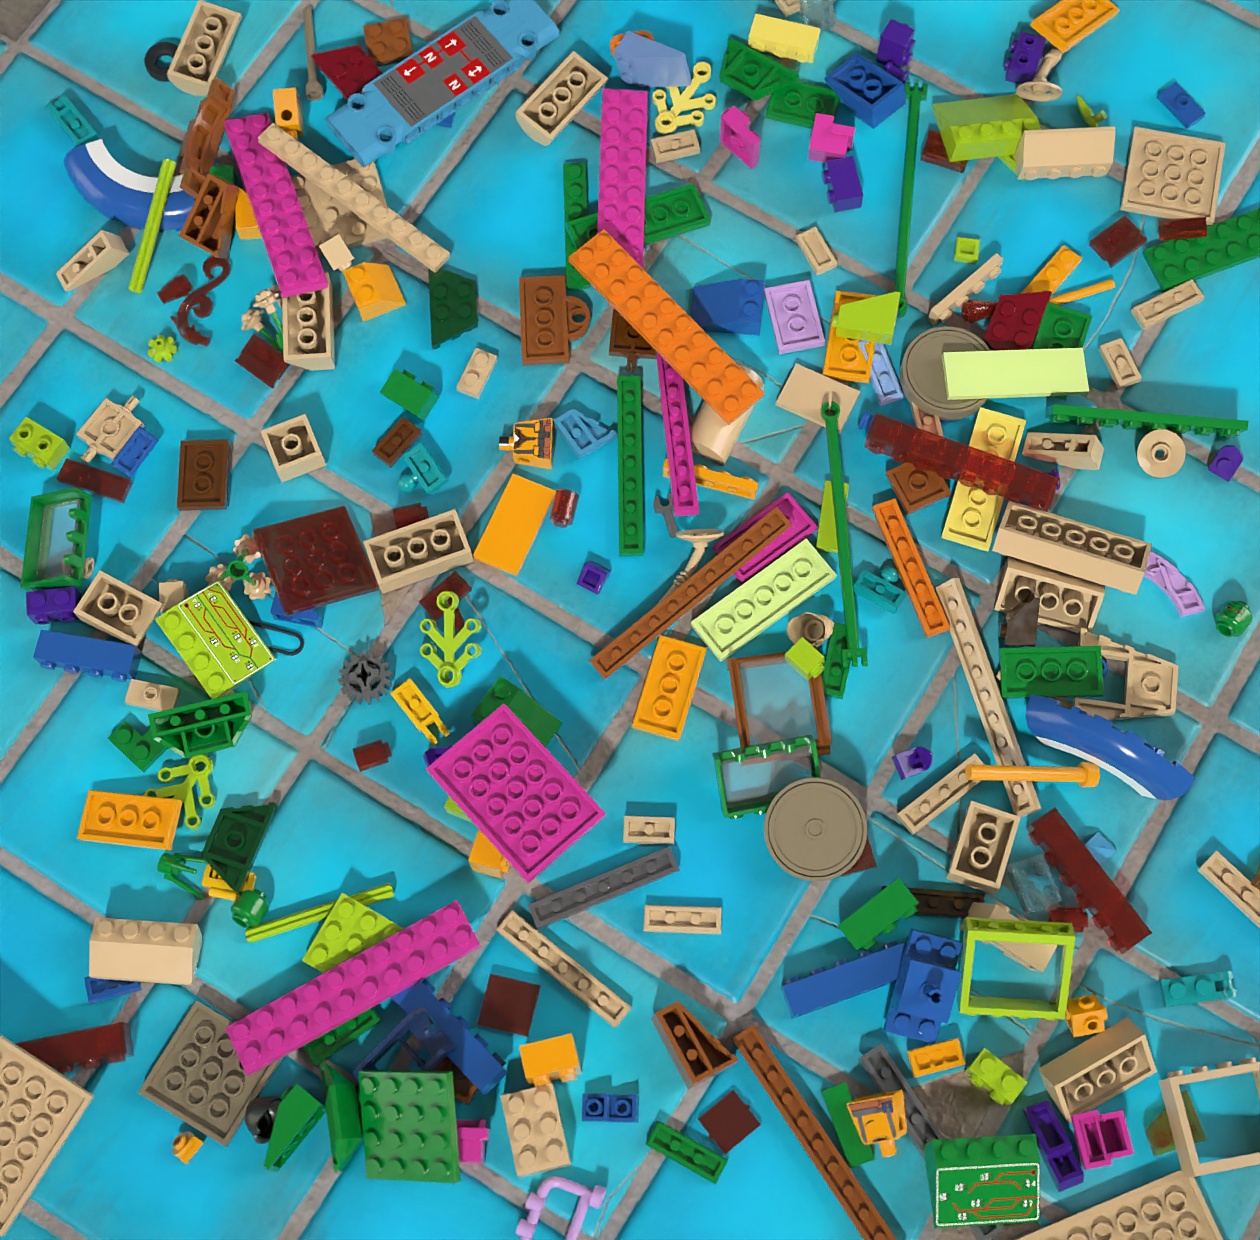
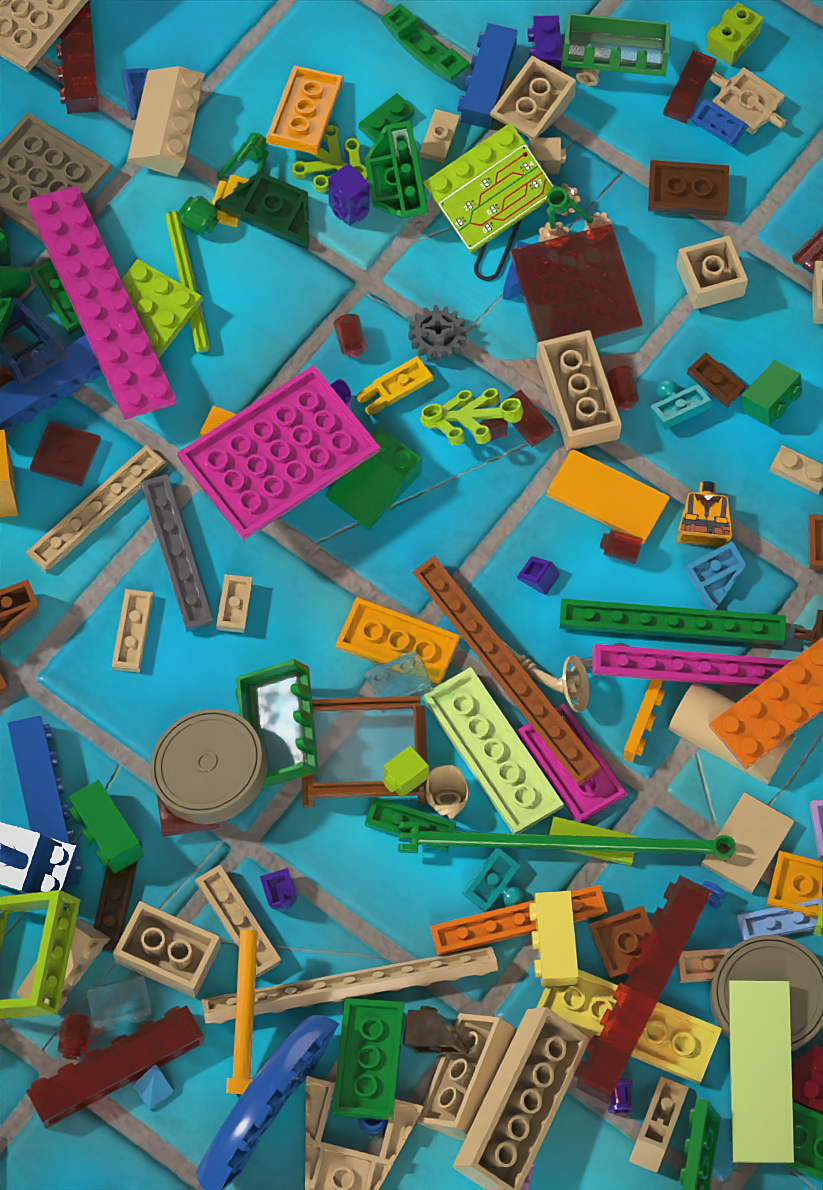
camera: 90 degrees right, 5 degrees down
none -> dark purple brick [328,163,370,226]
none -> clear light blue bracket [365,651,434,713]
none -> green slope [381,4,470,81]
none -> light yellow brick [529,891,579,987]

